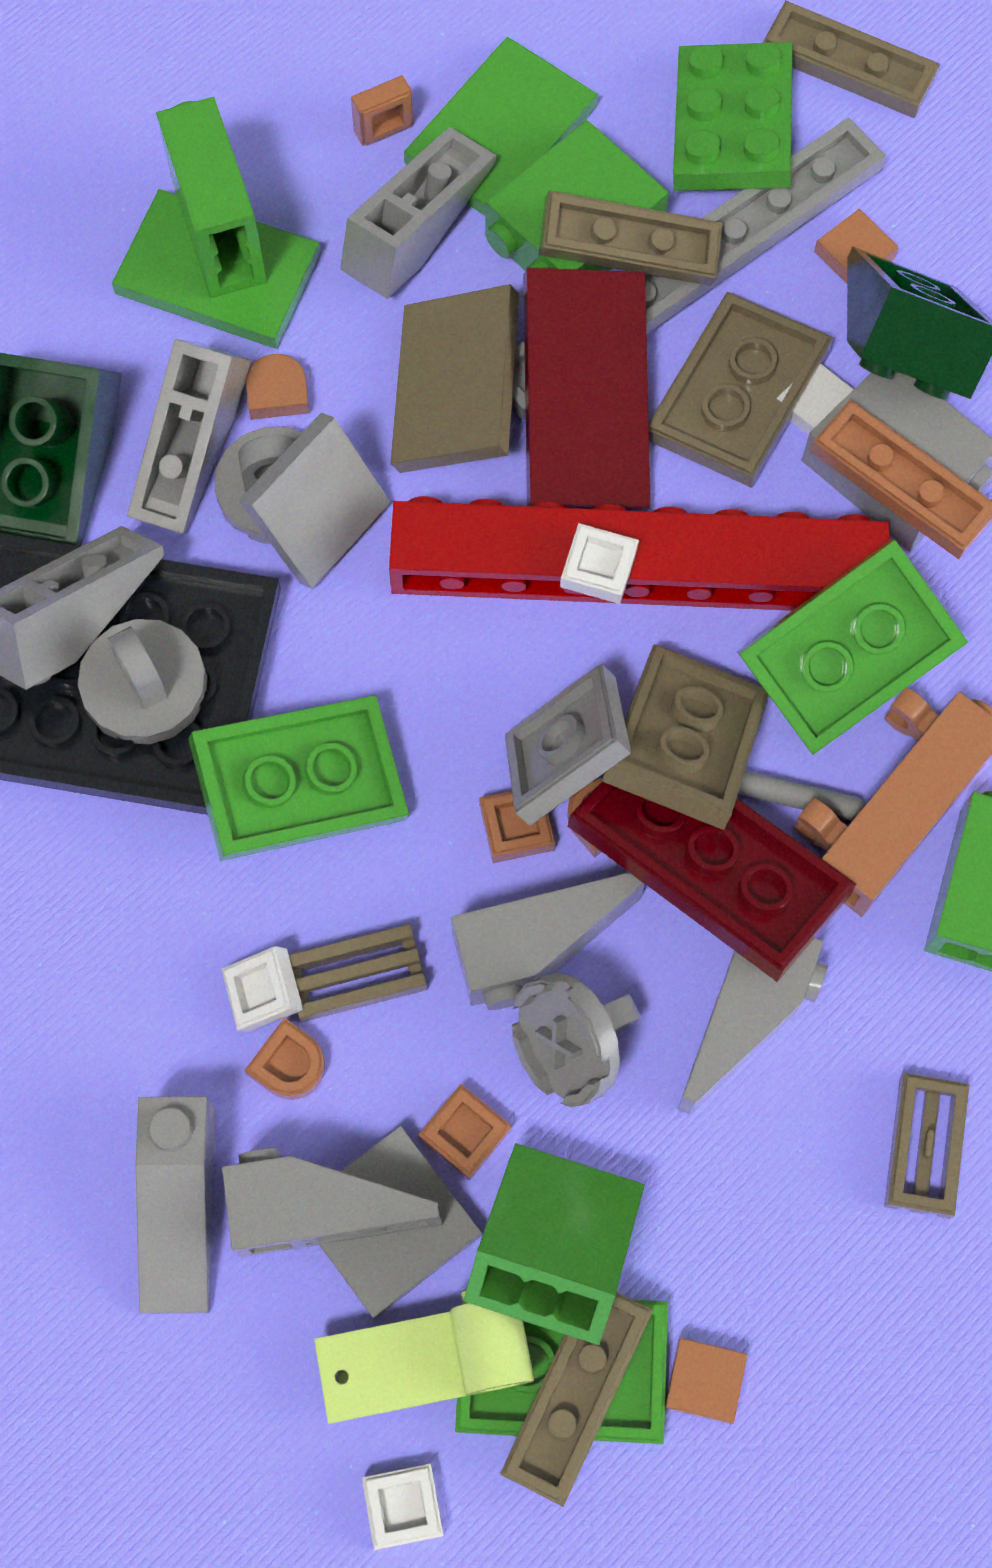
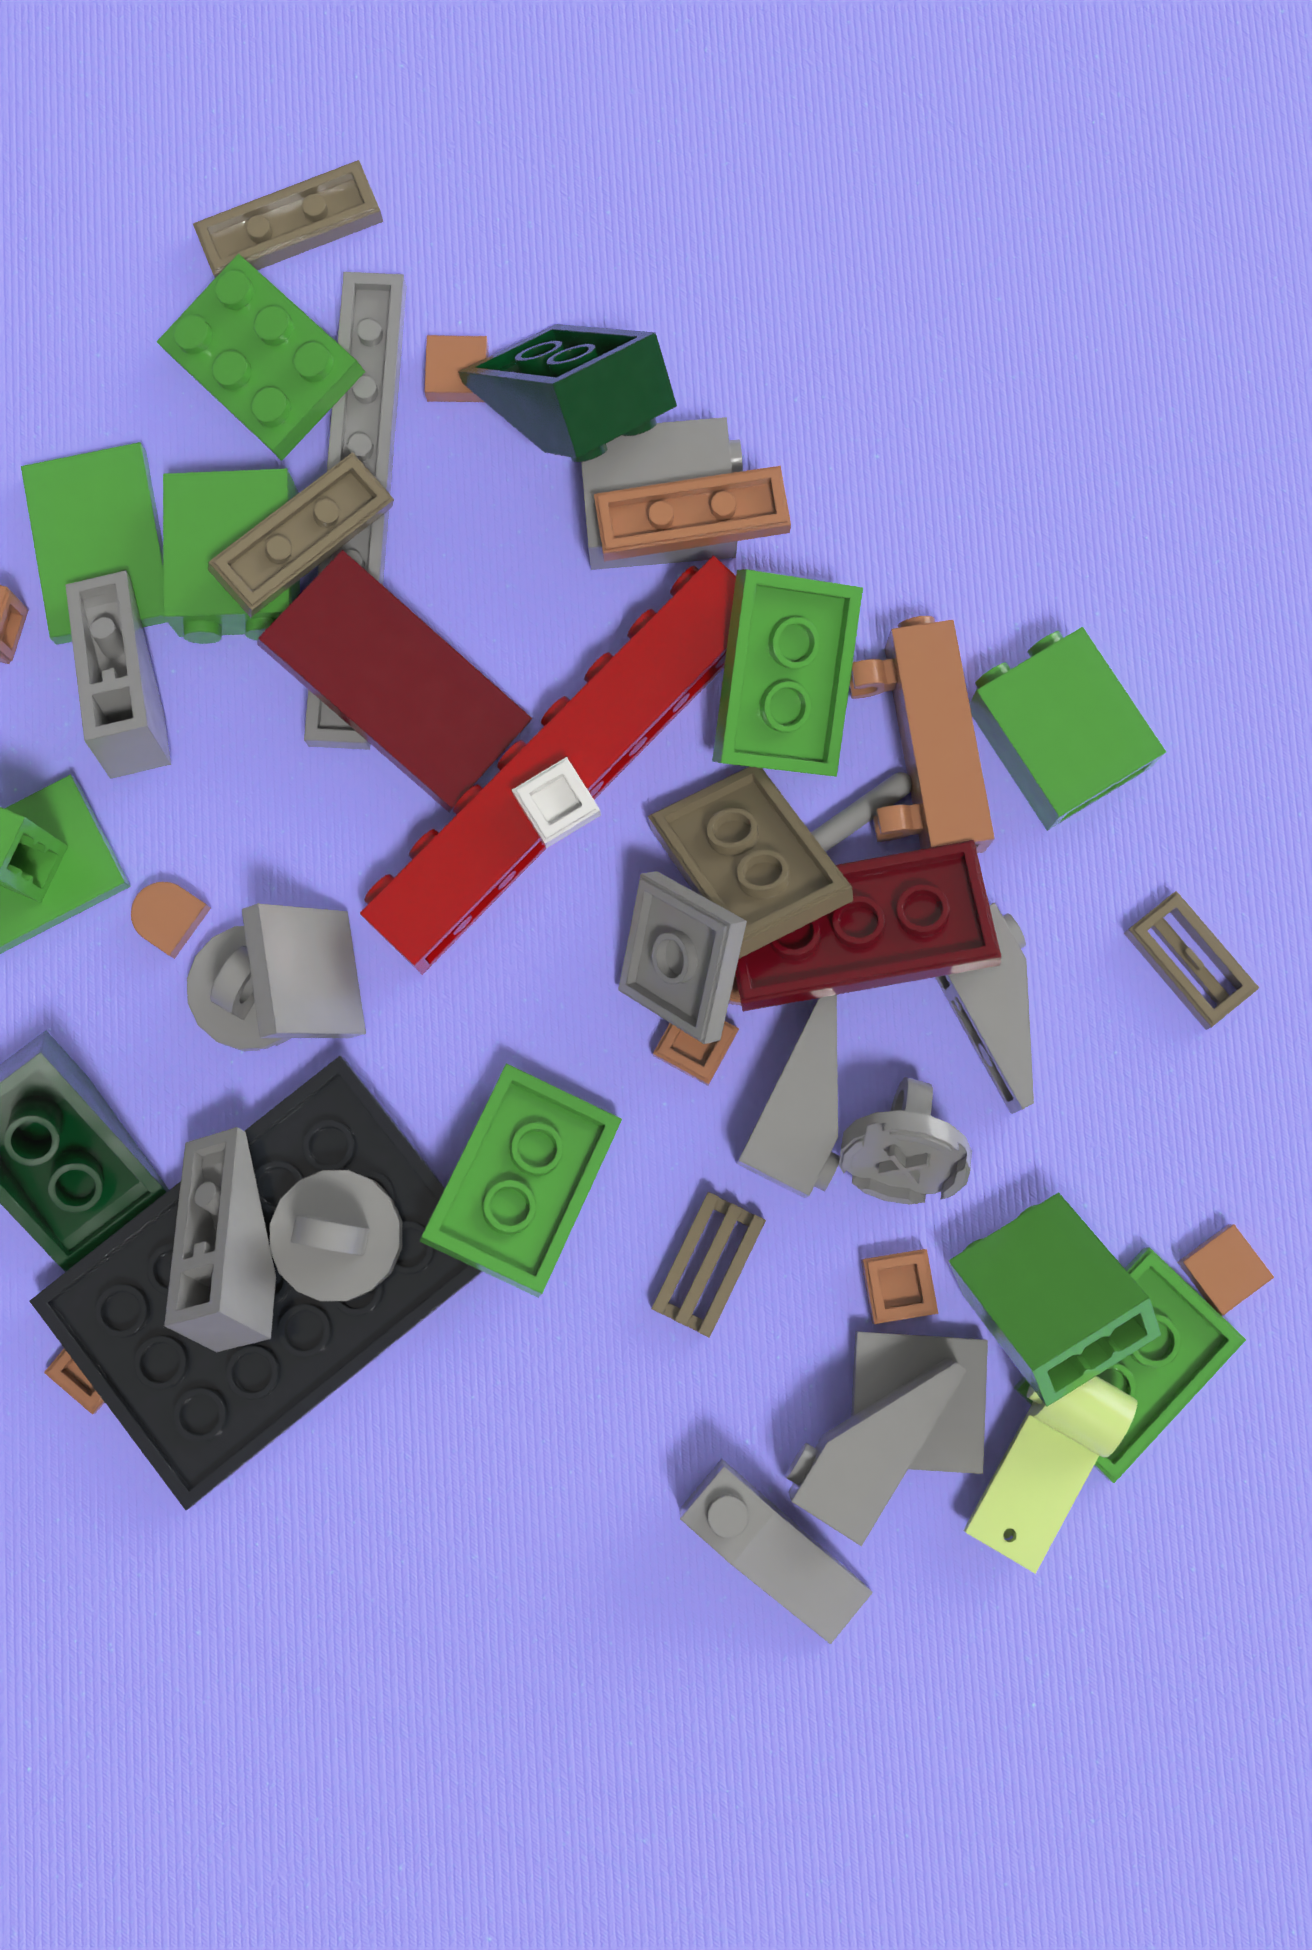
camera: 45 degrees left, 10 degrees up
light grey slope [127,339,251,534] -> none
white tile [221,946,303,1032] -> none
nougat tile [244,1018,325,1100] -> none
white tile [362,1464,444,1550] -> none
dark tan tile [390,284,519,473] -> none
dark tan tile [499,1292,653,1507] -> none
dark tan tile [648,291,833,488] -> none
white tile [776,363,854,436] -> none

